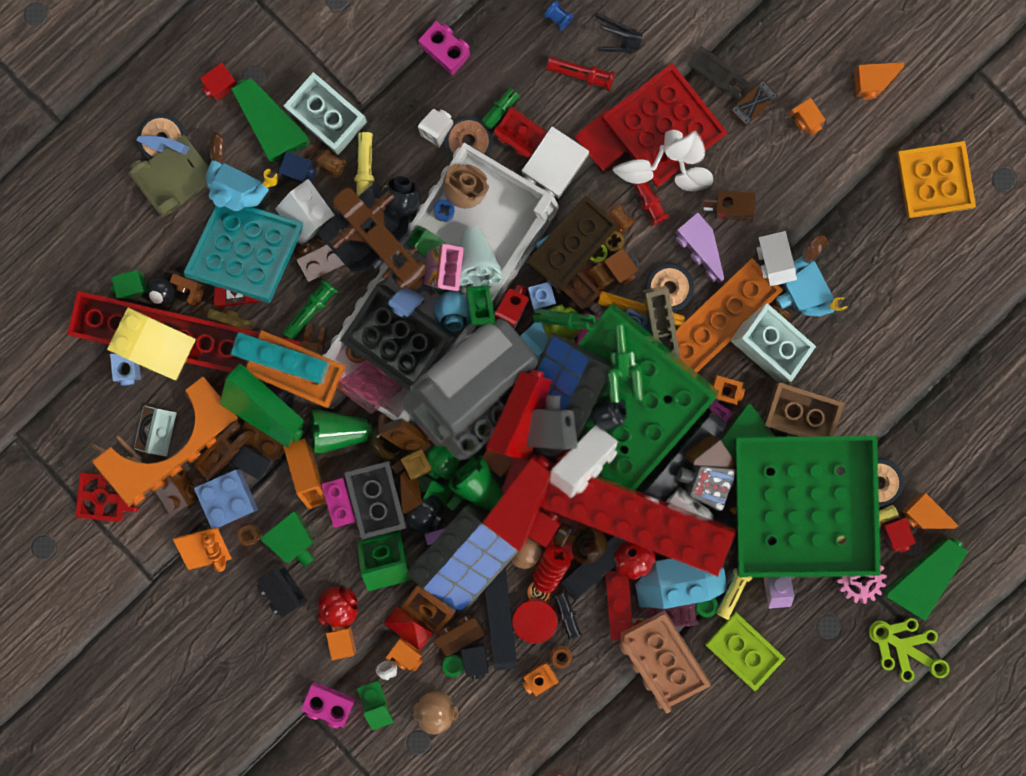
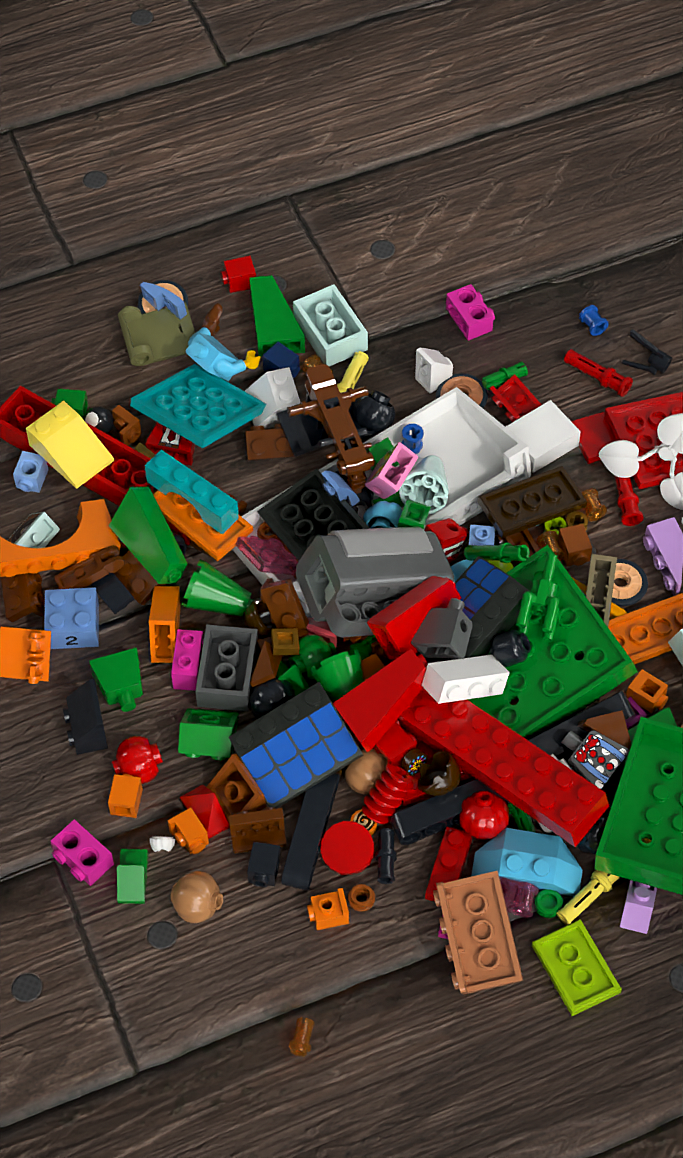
camera: 20 degrees right, 30 degrees down
clear orange bush [237,524,262,546] -> none
green pin [282,279,338,340] -> none
green tile [442,654,464,677] -> none
medium nougat cylinder [443,163,489,209] -> none

